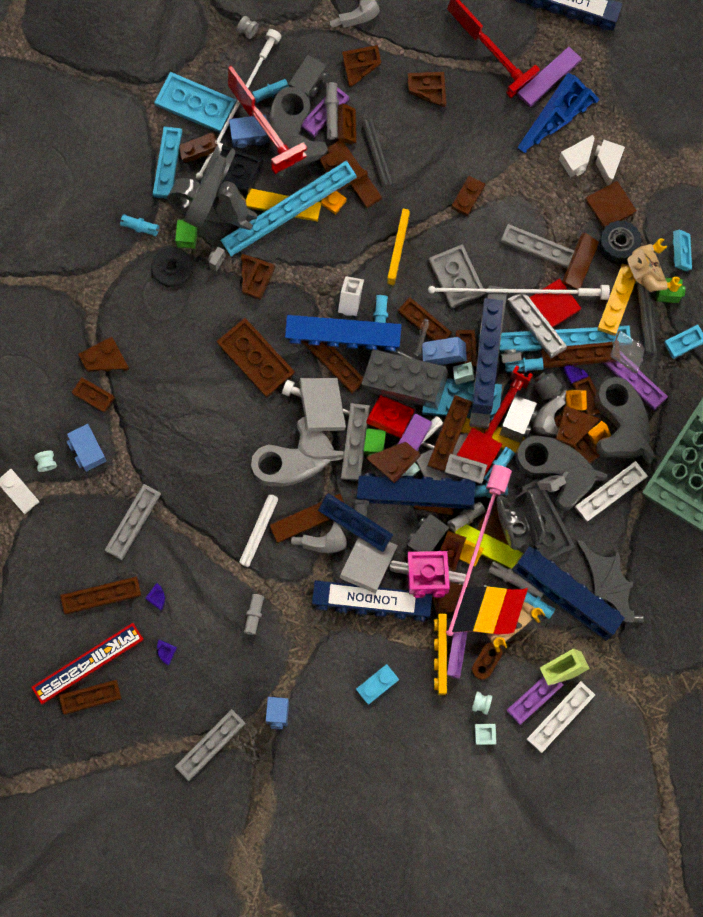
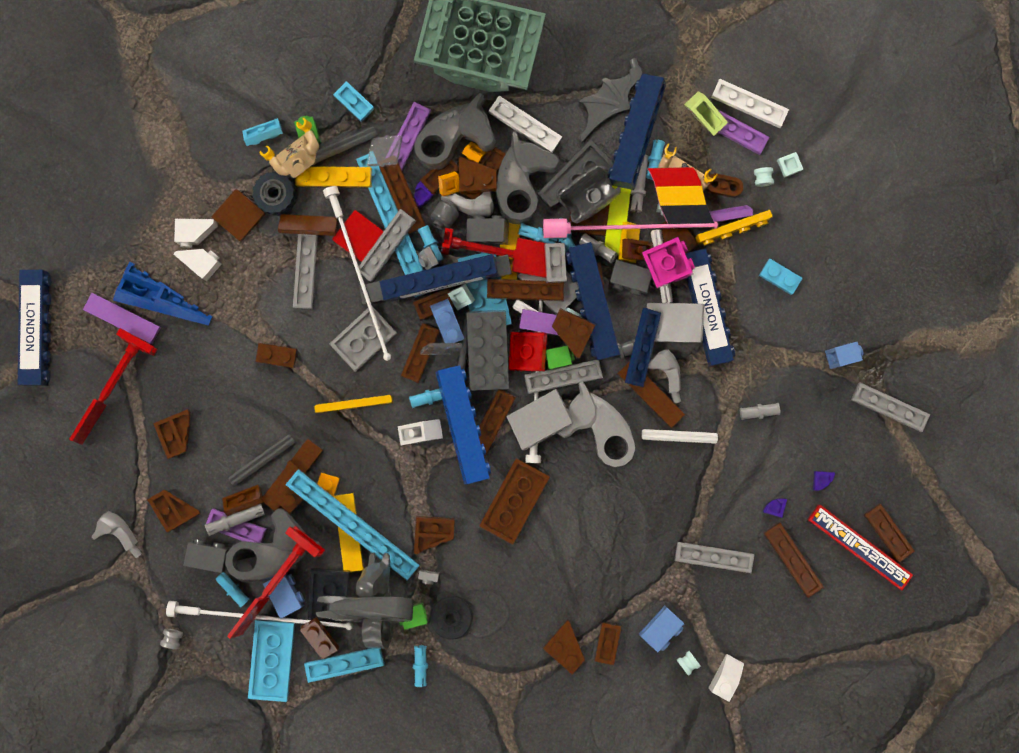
camera: 110 degrees left, 10 degrees up
light grey plate [537,475,566,492] -> none

